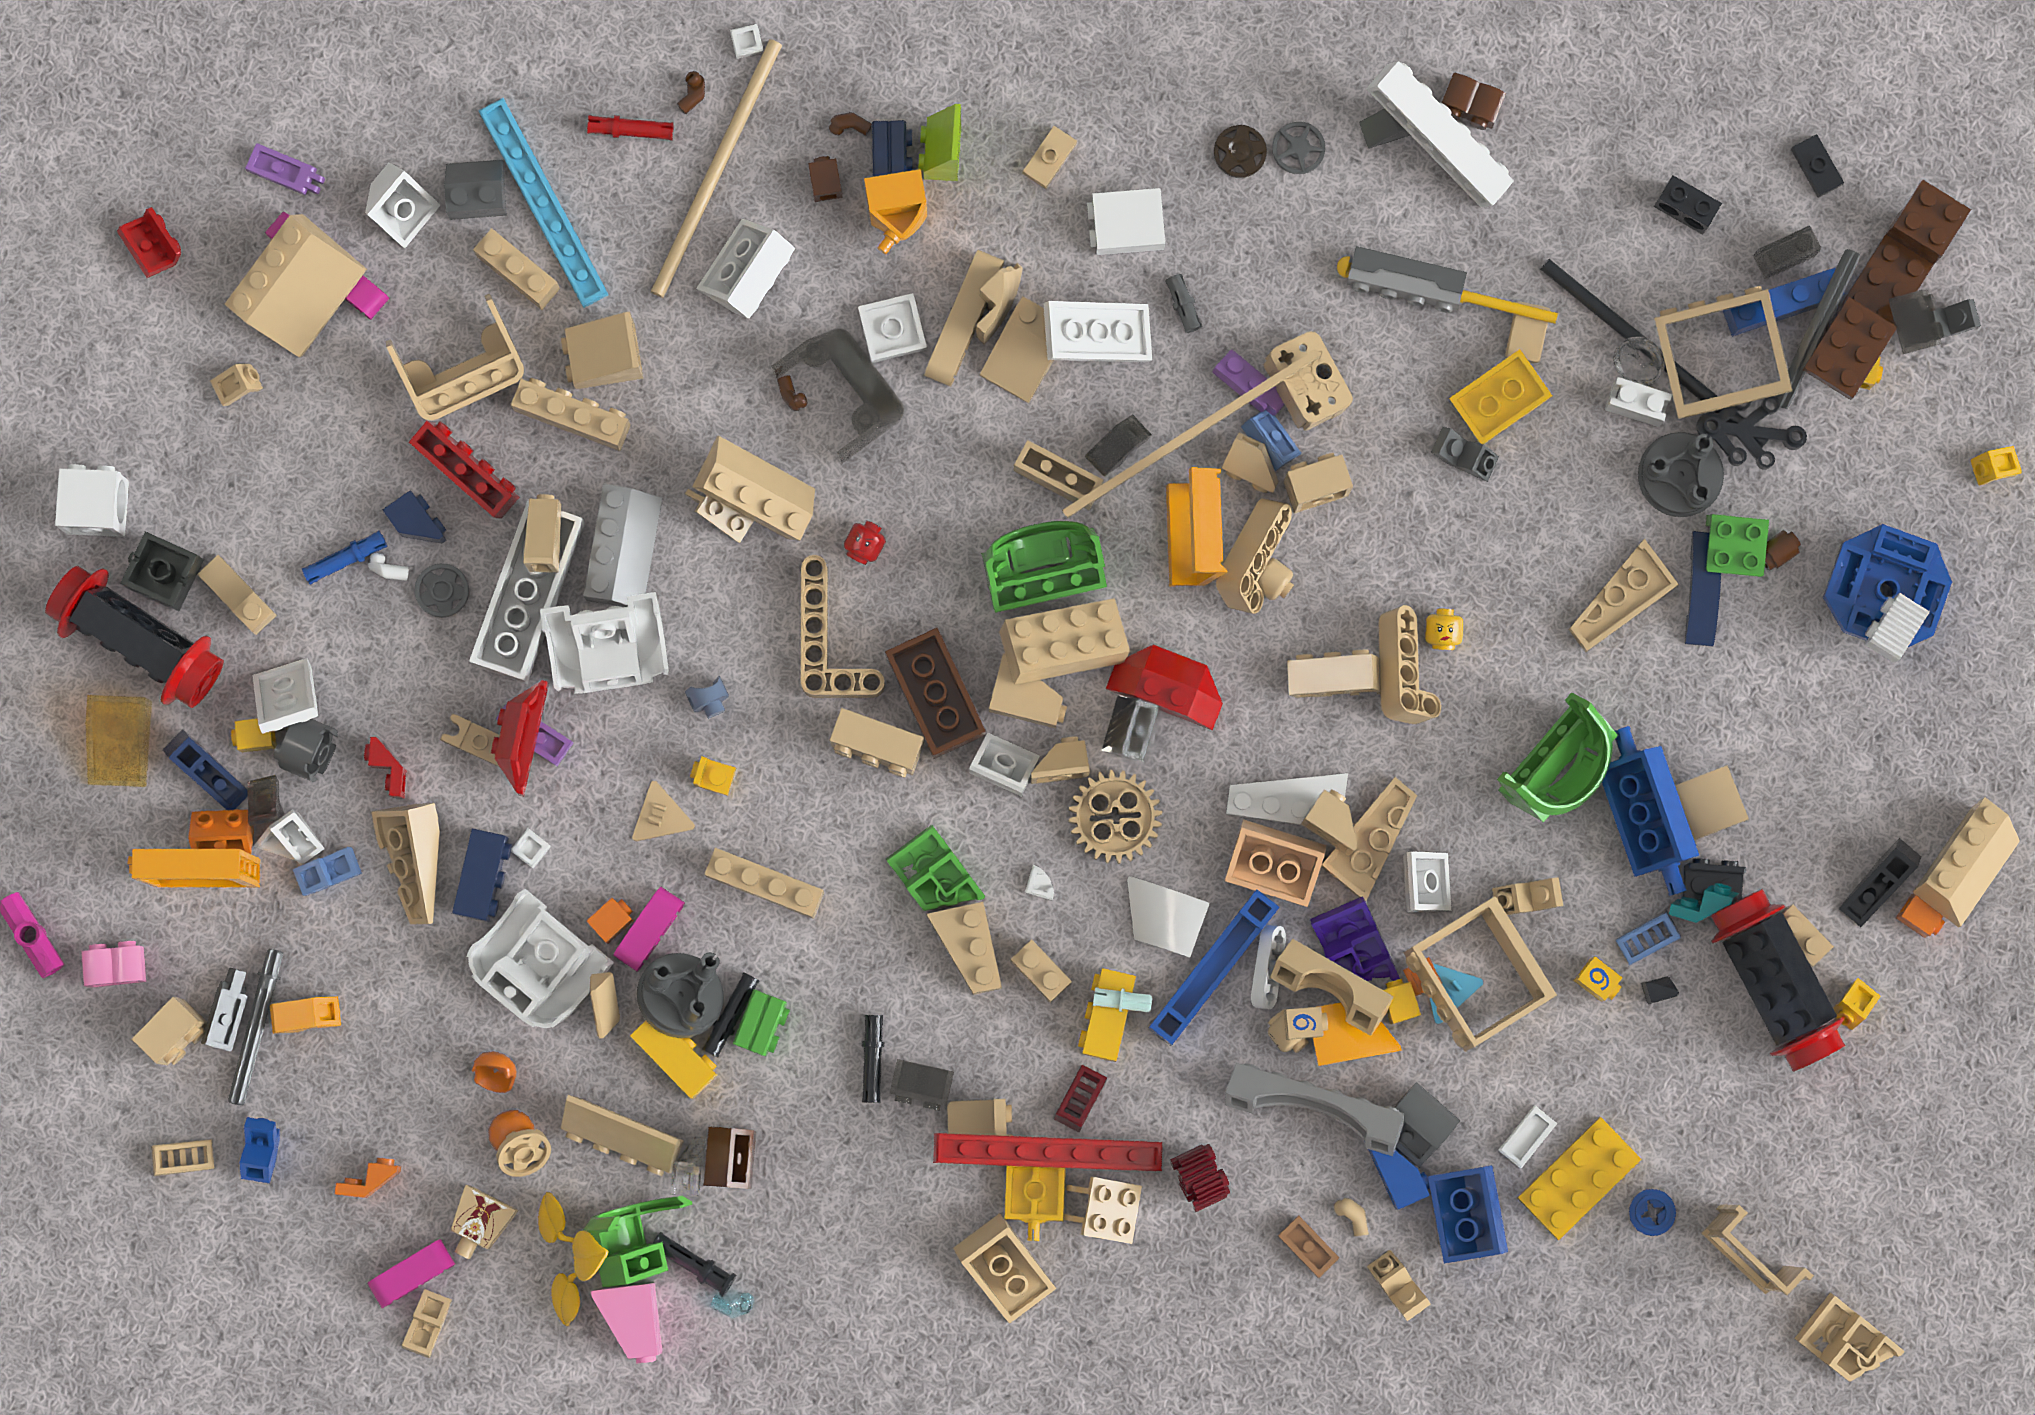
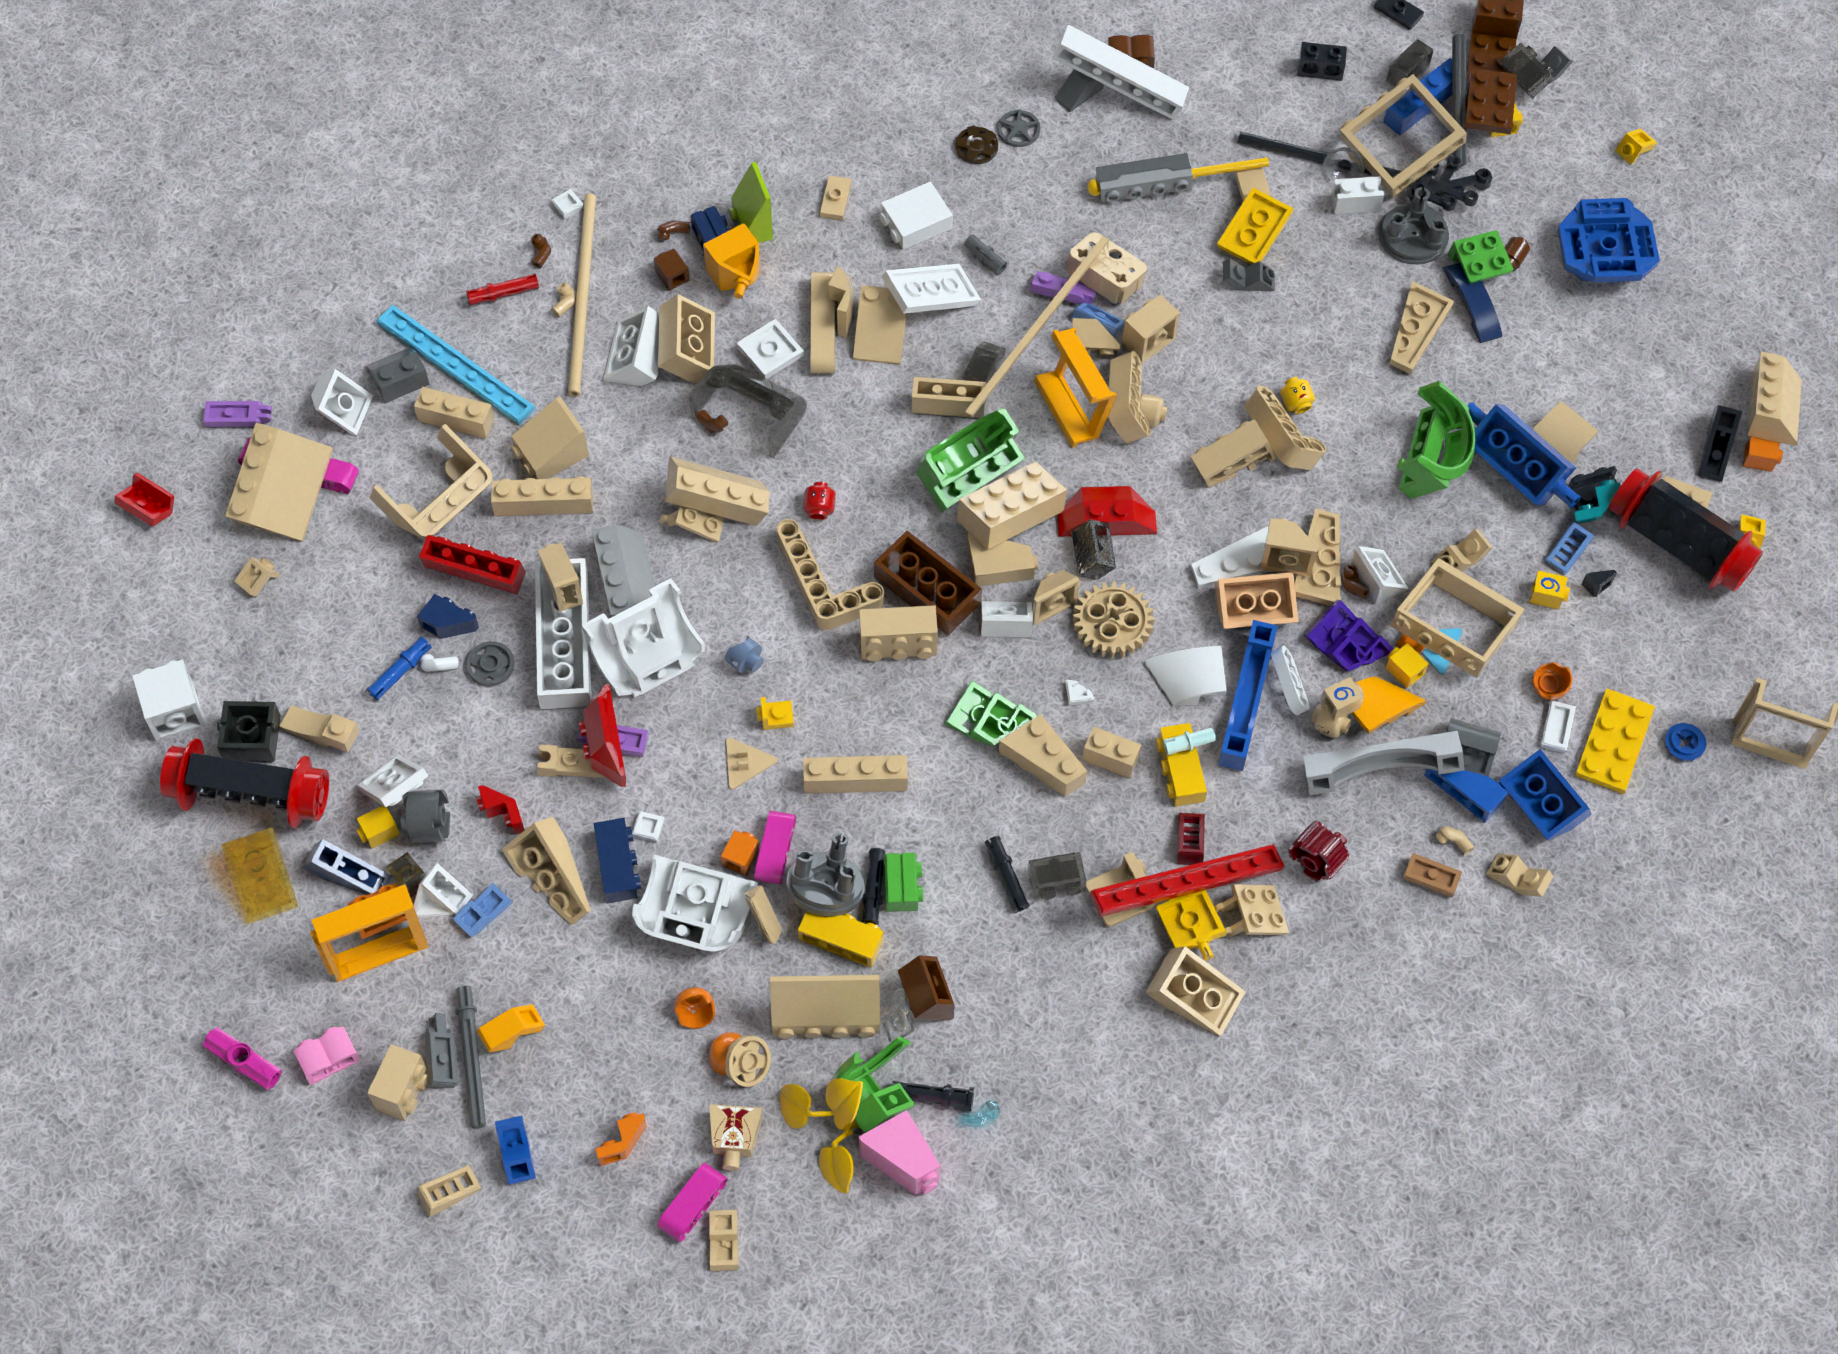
camera: 20 degrees left, 20 degrees down
tan arch [1270,939,1394,1036] -> none
white brick [1865,593,1929,663] -> none
none -> tan arm [552,283,575,317]
none -> tan brick [658,294,715,384]
none -> reddish brown arm [1342,565,1370,599]
none -> orange hair [1532,662,1573,701]

